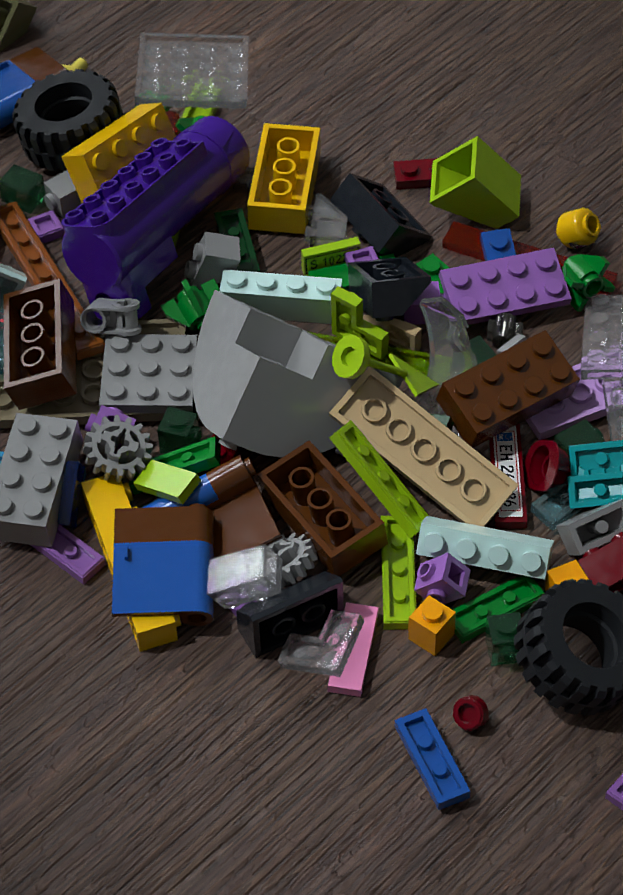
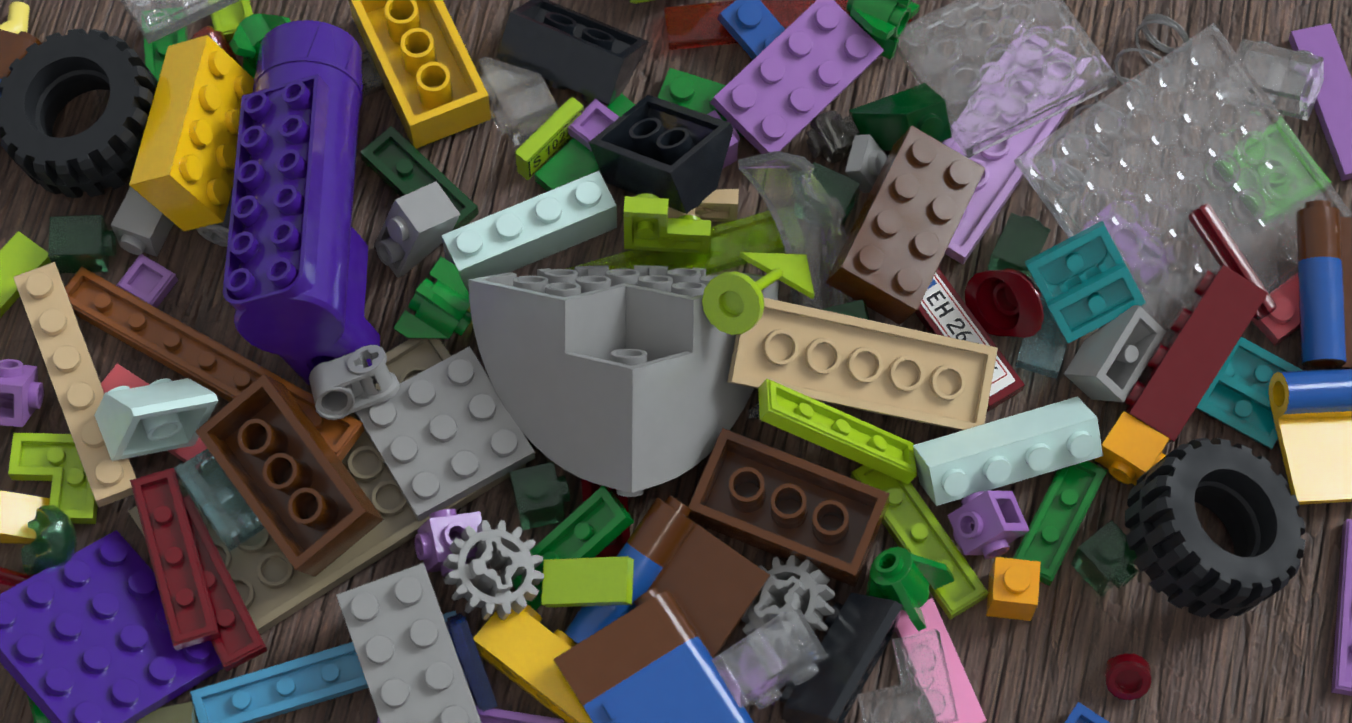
camera: 35 degrees left, 15 degrees up
none -> dark green slope [849,83,952,151]
none -> green brick [866,547,955,631]

